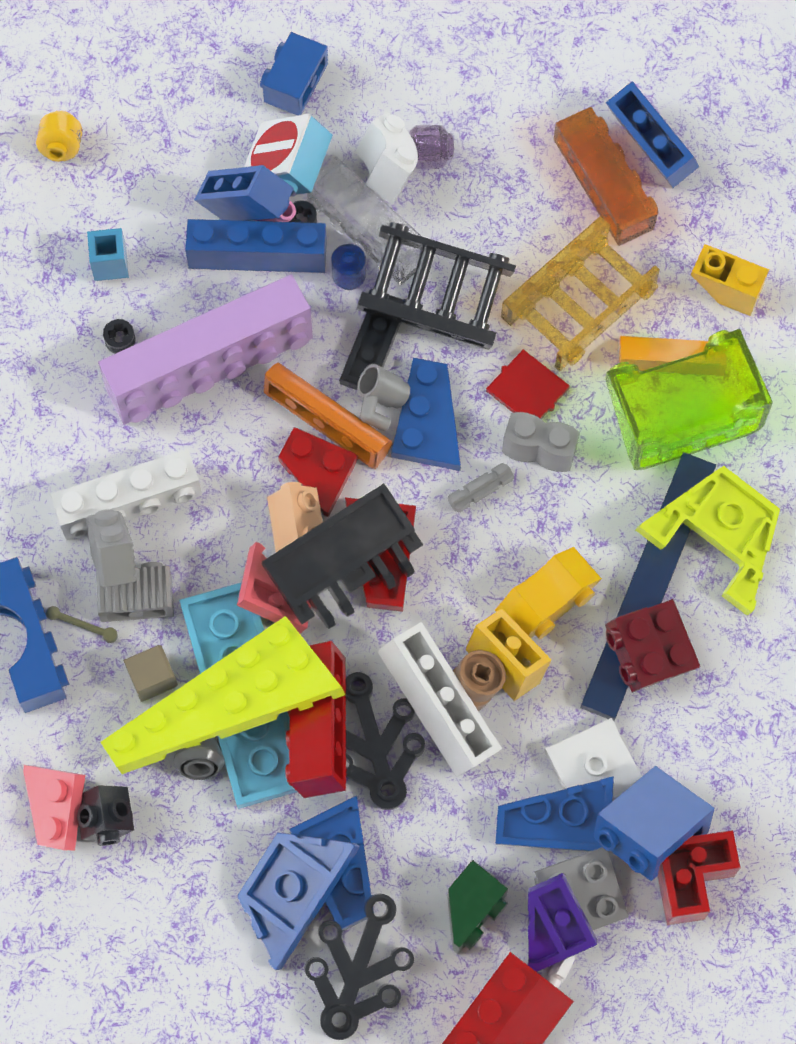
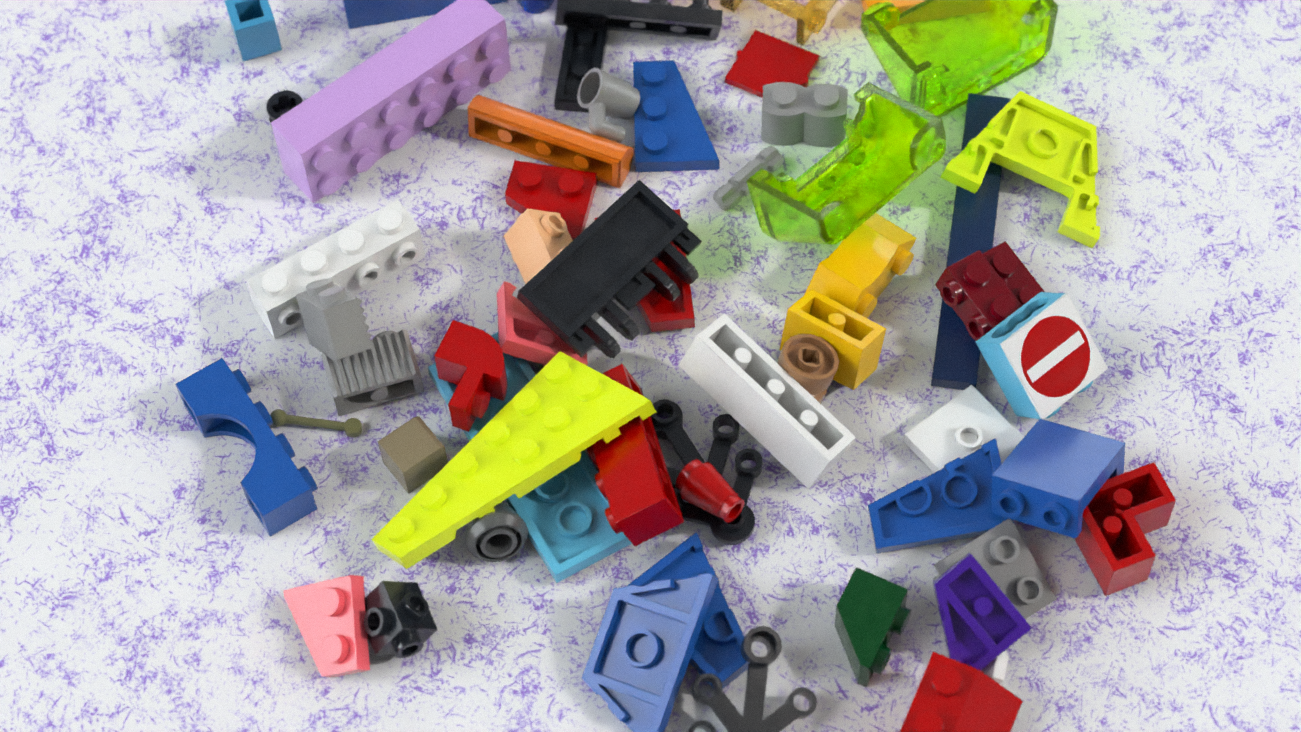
camera: 10 degrees left, 10 degrees down
none -> red brick [434,320,508,432]
none -> red cone [675,459,744,523]
none -> clear neon green windscreen [746,82,946,245]
none -> piece [976,292,1108,420]

